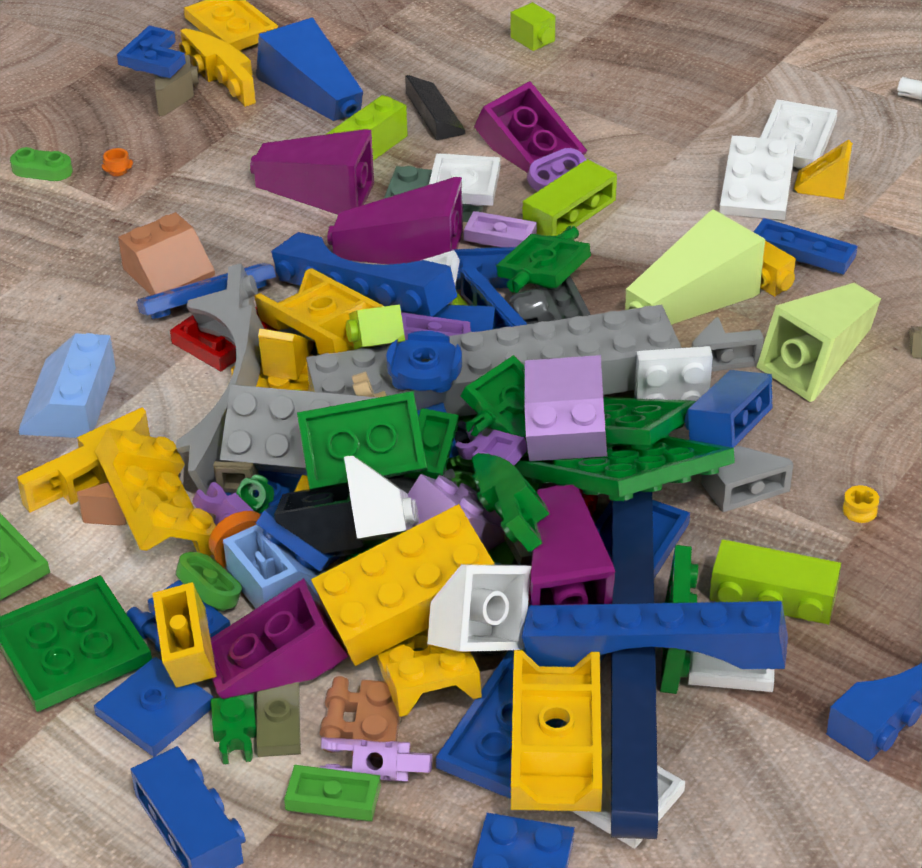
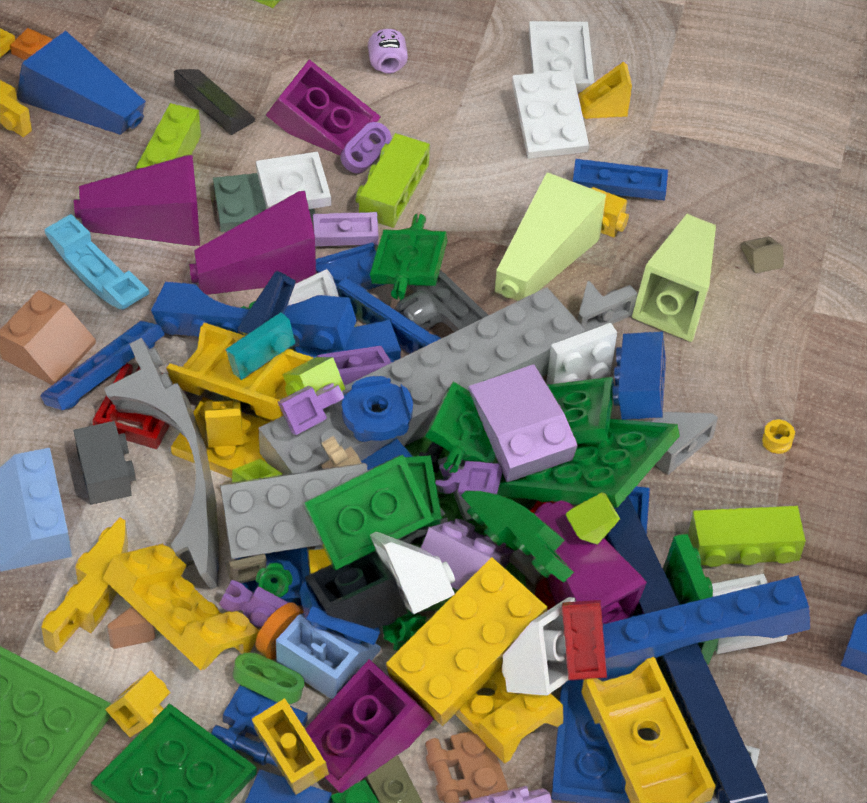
camera: 25 degrees left, 10 degrees up
none -> medium azure slope [45,214,149,310]
none -> dark grey brick [73,421,136,505]
none -> yellow brick [105,670,171,738]
none -> teal plate [226,313,296,380]
none -> dark blue slope [238,271,296,335]
none -> medium lavender plate [278,383,344,435]
none -> lavender head [368,29,408,74]
none -> red plate [562,600,607,680]
none -> lime slope [566,493,620,545]

